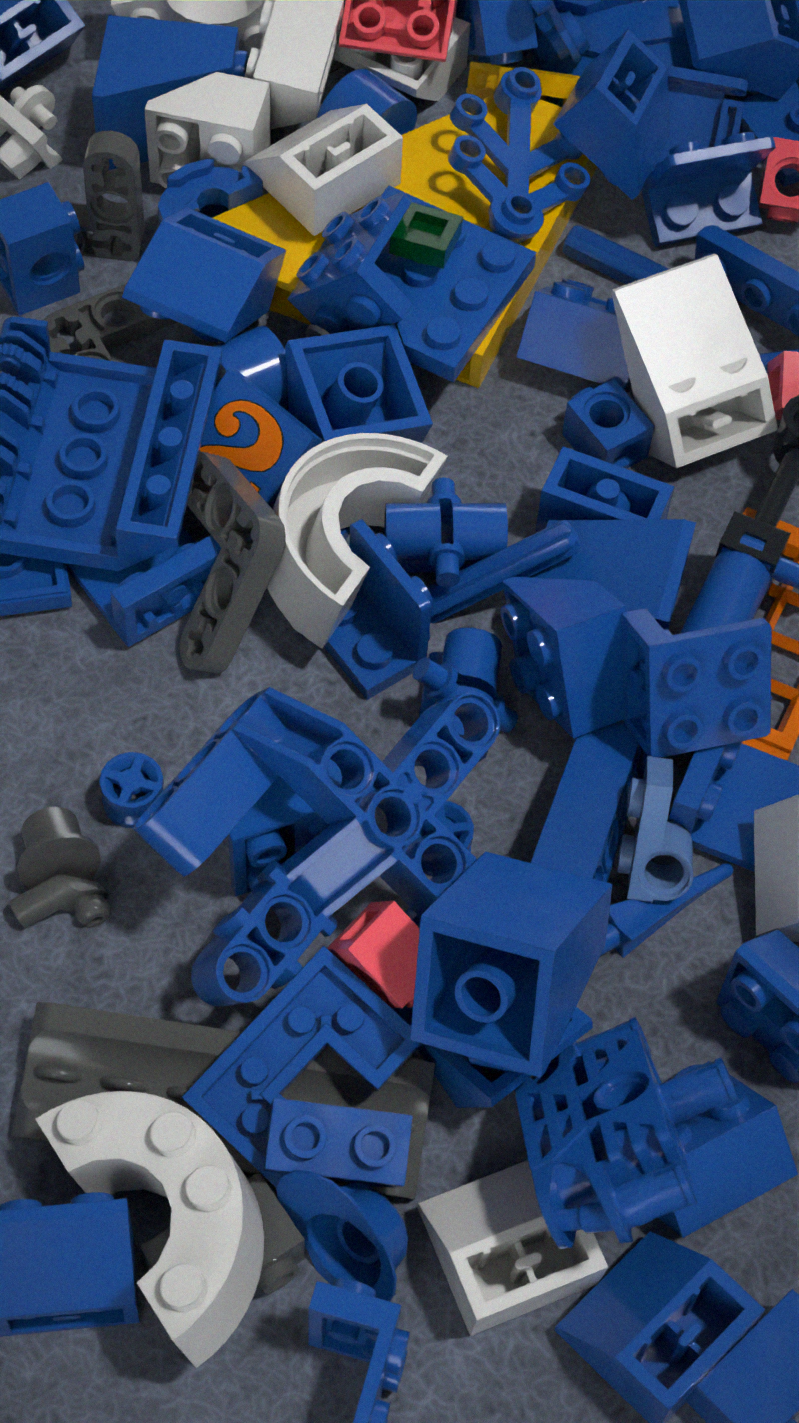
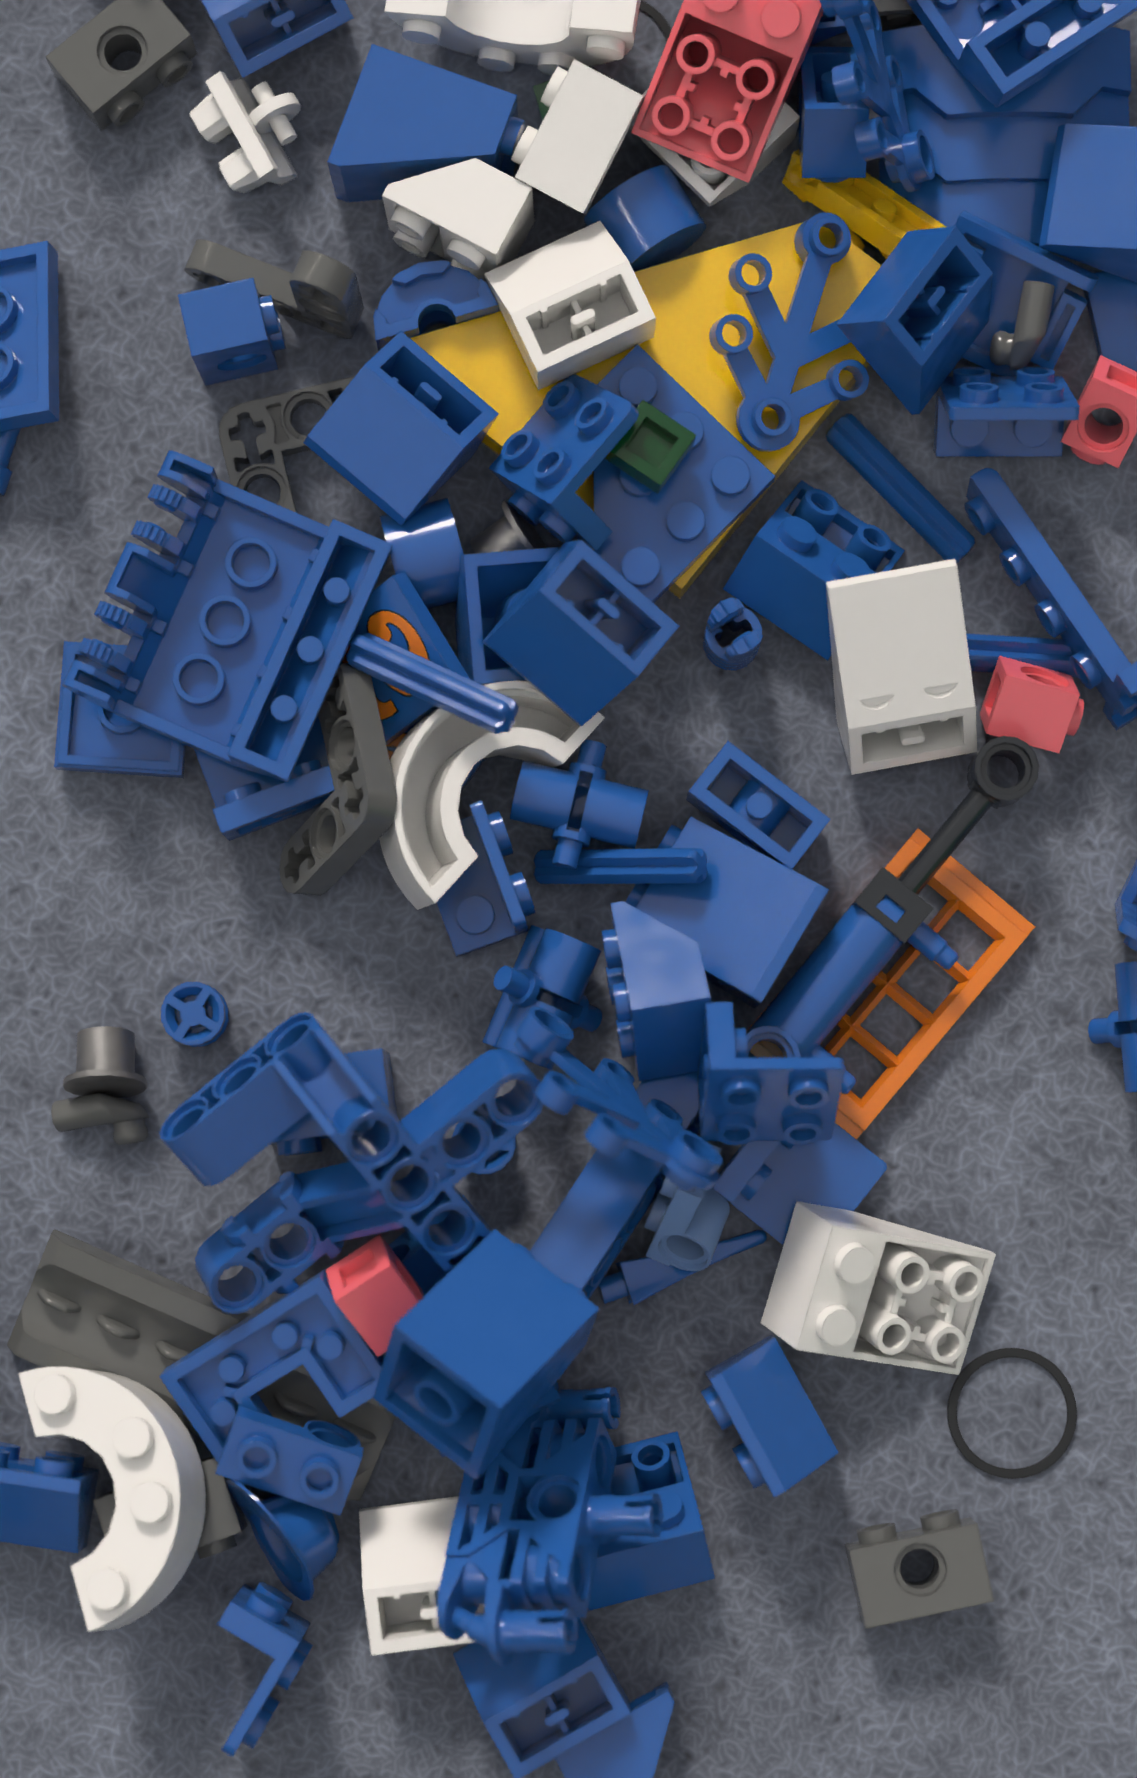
camera: 20 degrees right, 25 degrees up
blue brick [562,378,655,469] -> none
none -> blue axle [346,633,518,734]
none -> blue slope [482,540,679,726]
none -> blue plant [514,1006,723,1192]
none -> blue hinge [703,598,763,670]
none -> dark grey arm [989,281,1055,370]

